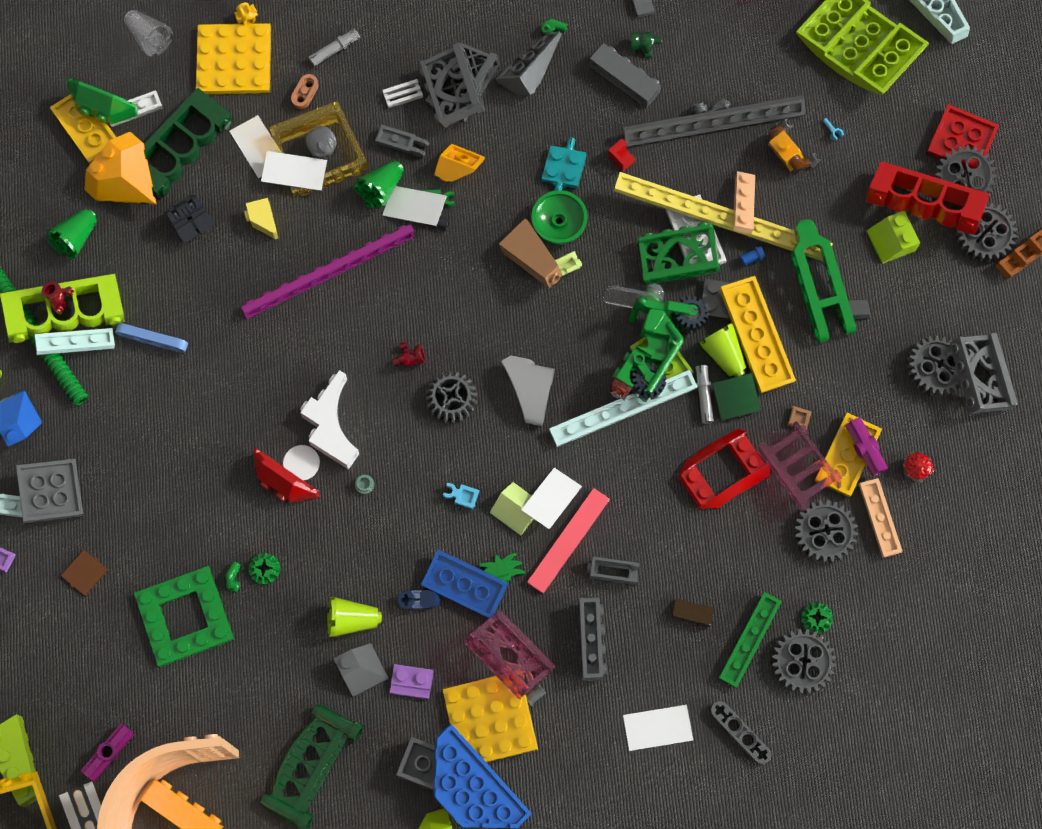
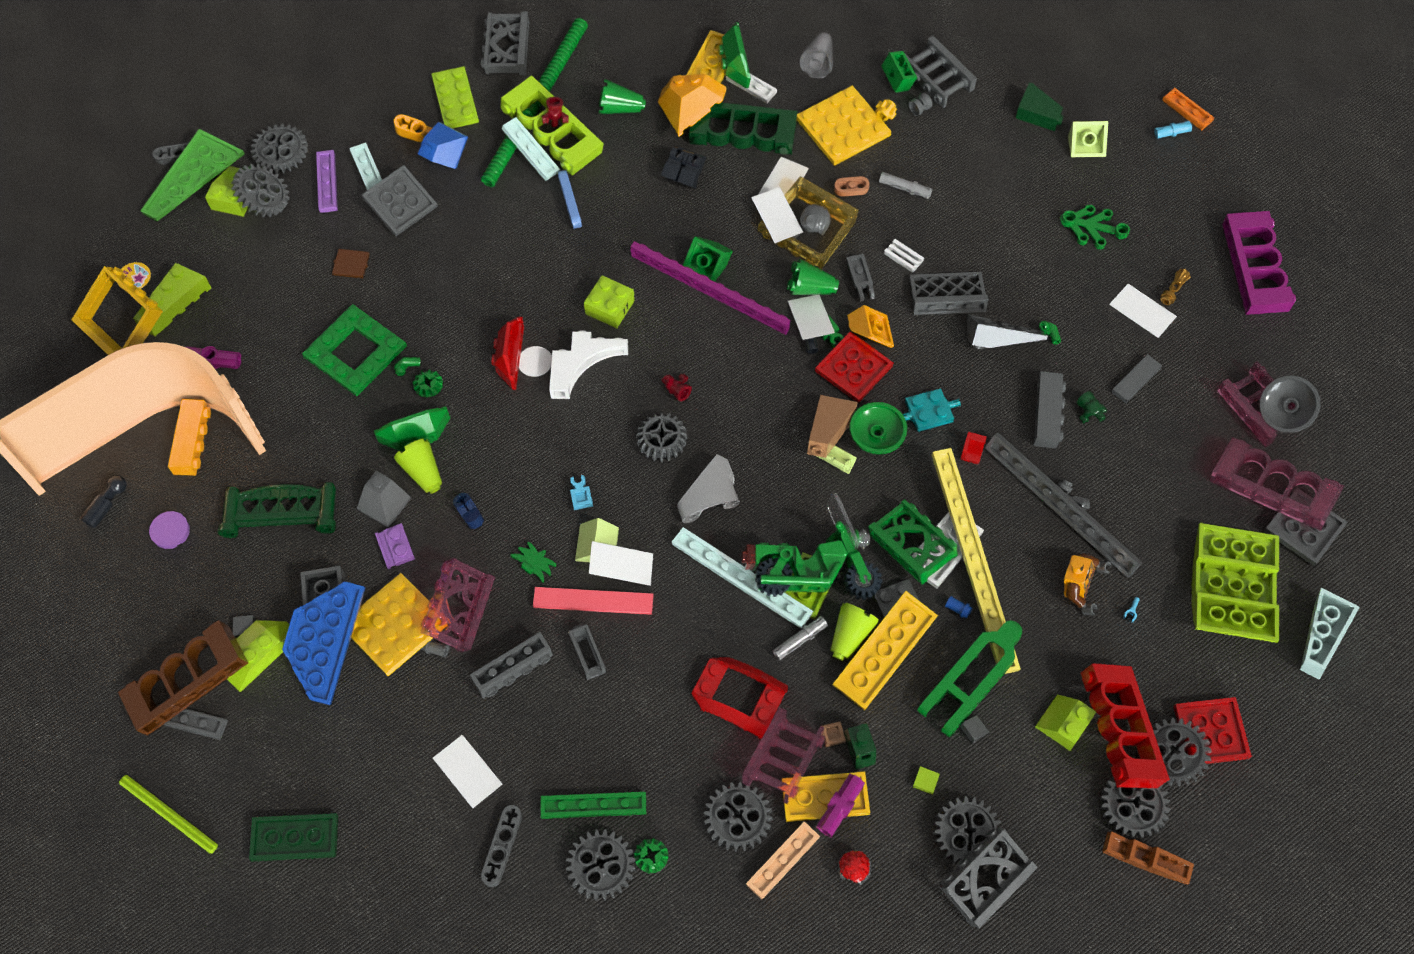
camera: 60 degrees right, 10 degrees down
light yellow slope [244,198,278,239] -> none
sand green plate [355,475,374,494] -> none
dark grey fence [420,43,485,128] -> none
blue plate [421,549,509,619] -> none
dark brown slope [671,599,714,628] -> none
dark green slope [712,373,761,420] -> none
light nougat plate [733,171,755,234] -> none
none -> green wedge [374,406,450,452]
none -> lime brick [584,275,635,328]
none -> green slope [682,236,733,282]
none -> red plate [815,332,894,403]
none -> dark green torso [844,723,876,770]
none -> lime tile [913,766,940,795]

